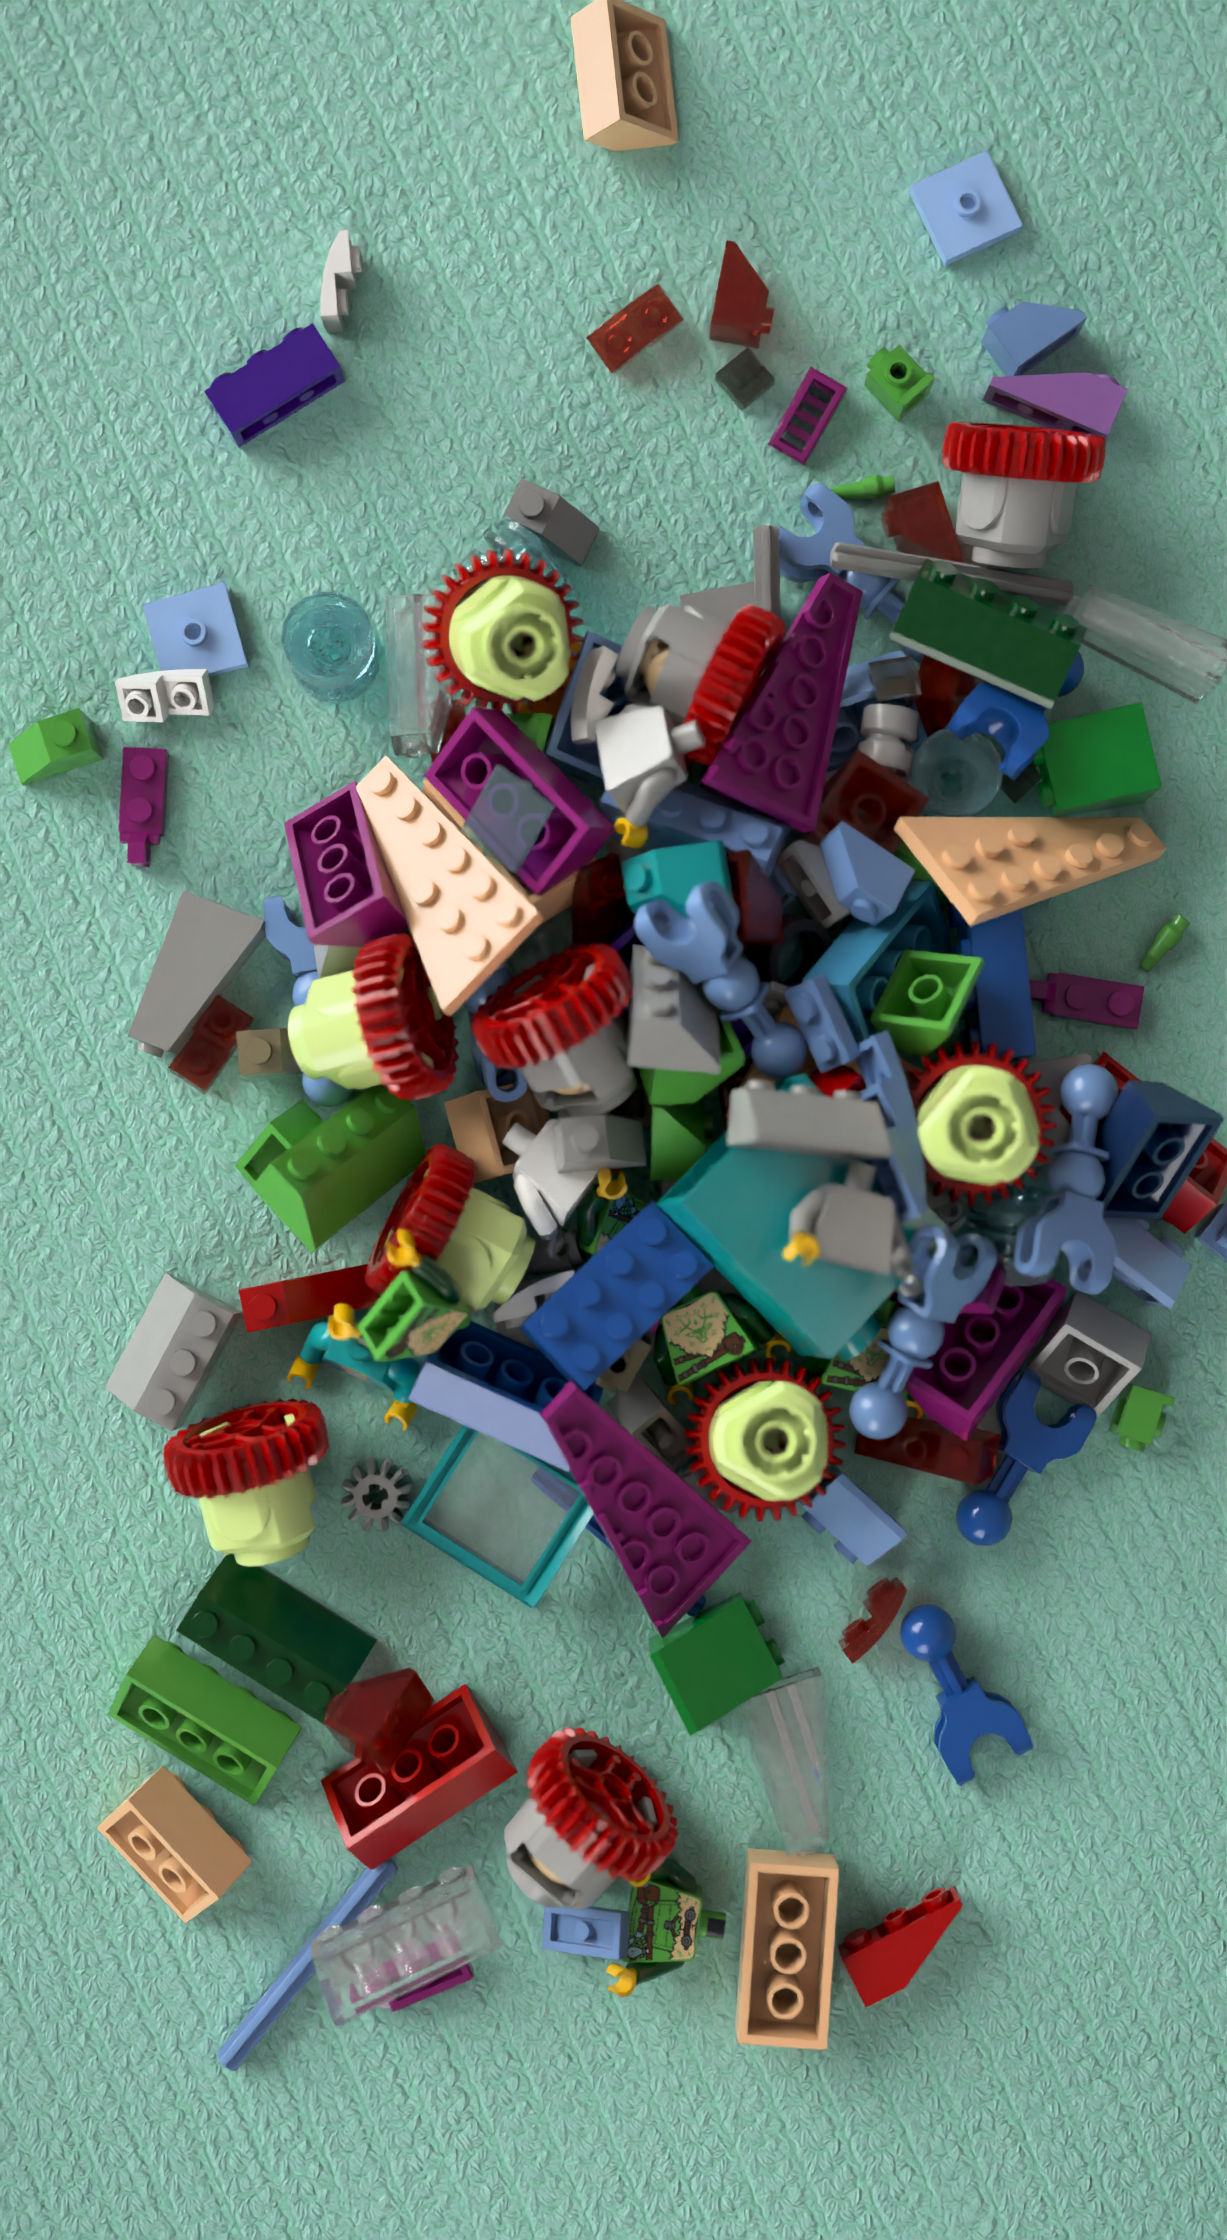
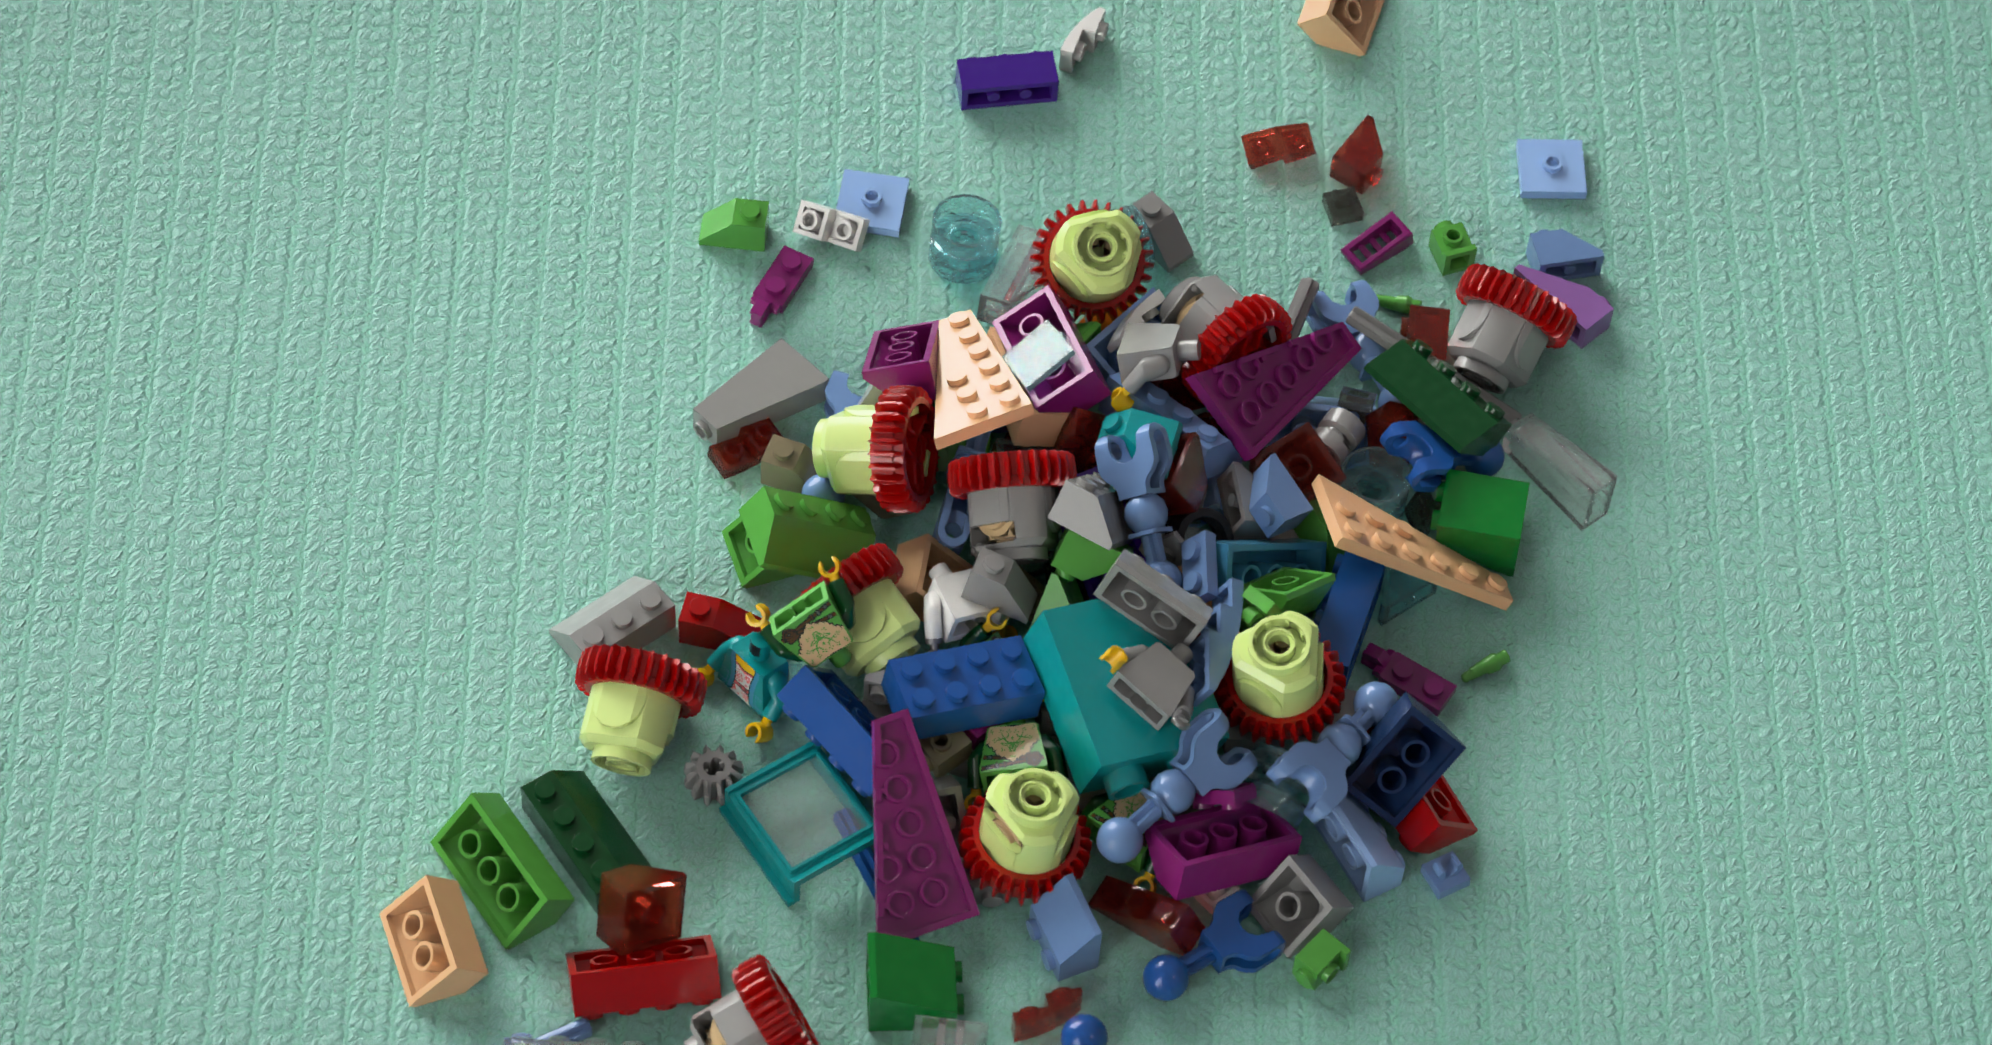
camera: 15 degrees right, 30 degrees down
none -> bright green tile [1241,585,1282,629]

